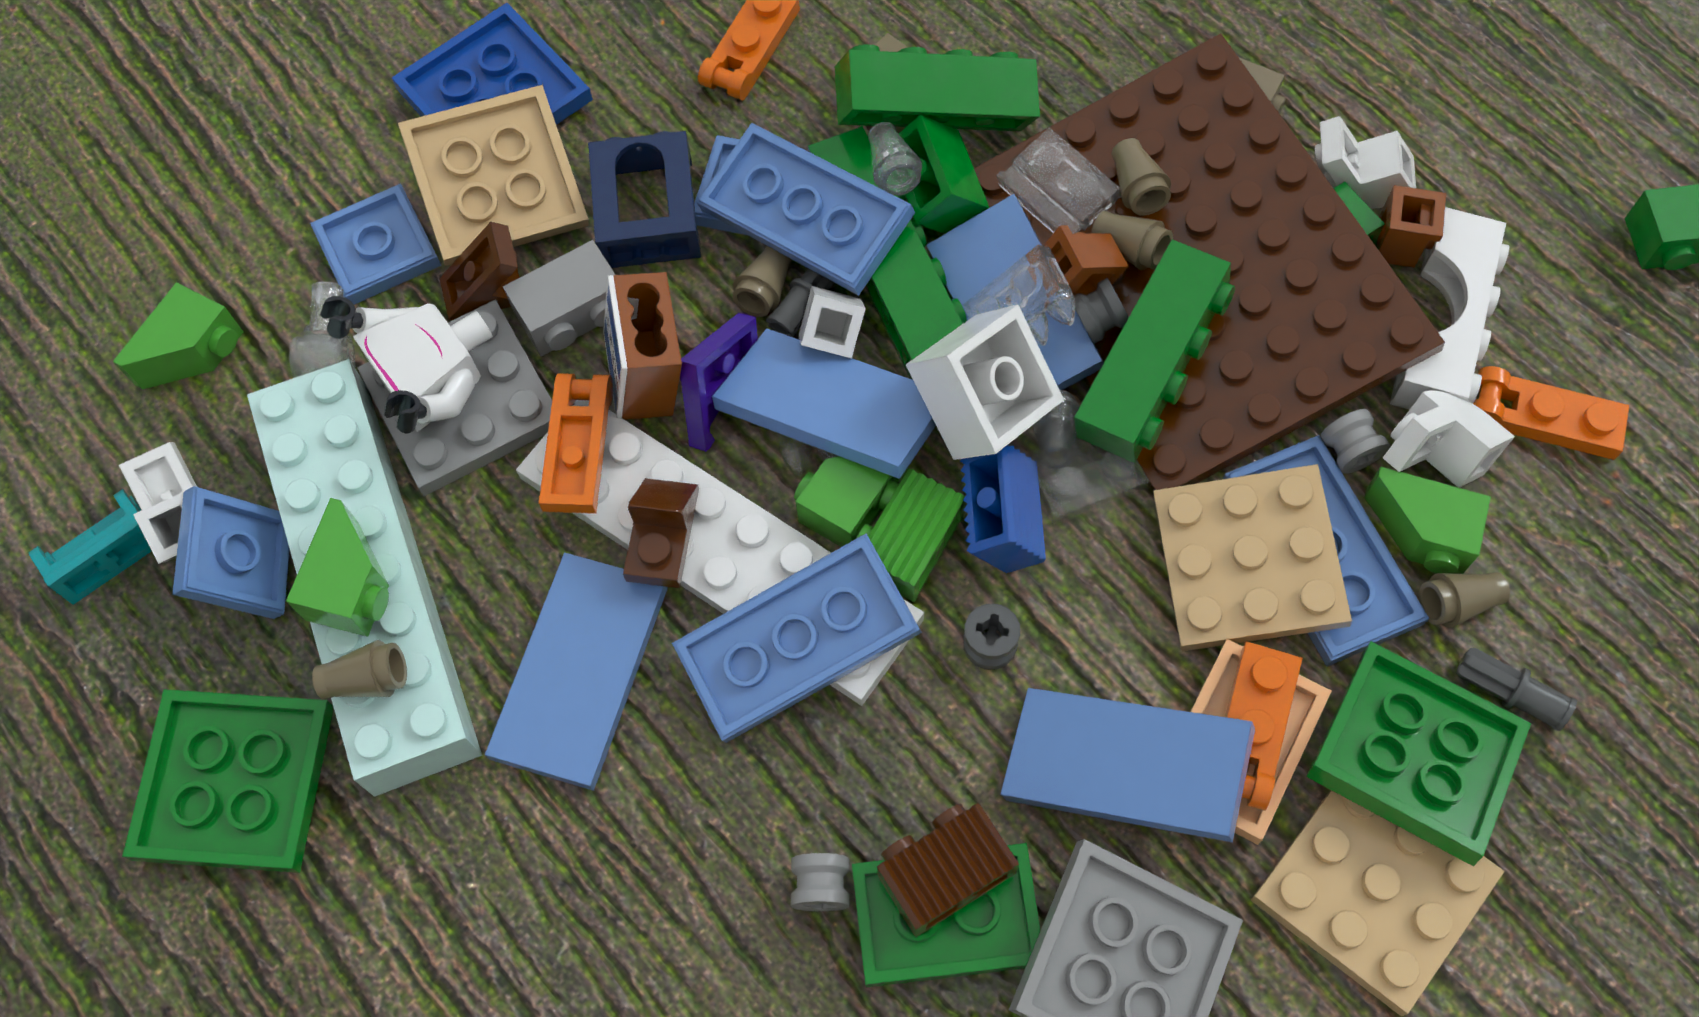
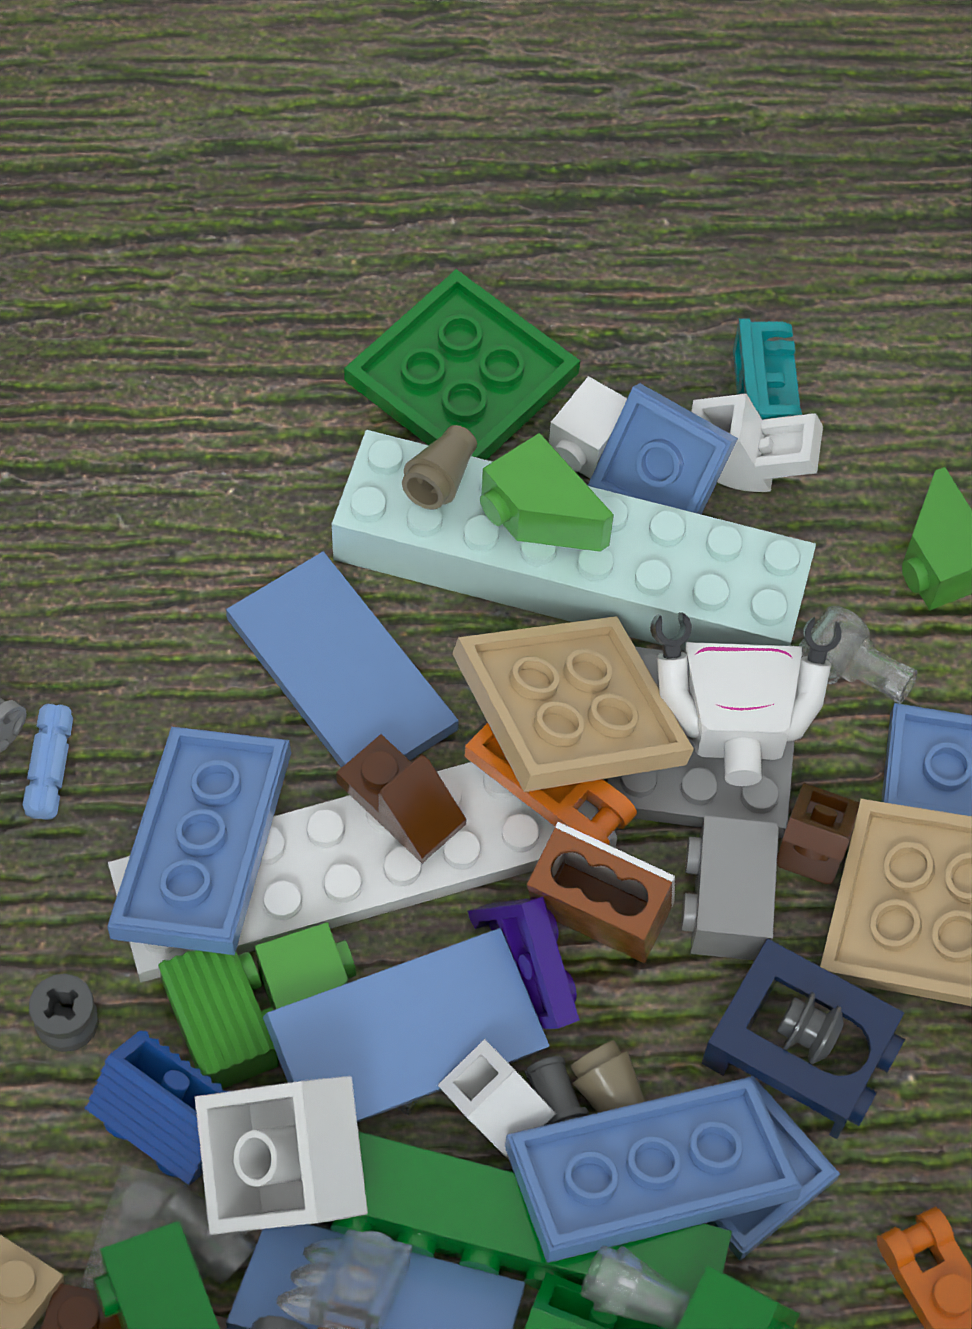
camera: 120 degrees right, 5 degrees down
none -> light blue axle [22,704,73,820]
none -> tan plate [452,616,694,792]
none -> white brick [549,376,627,478]
none -> dark grey wheel [777,992,844,1065]

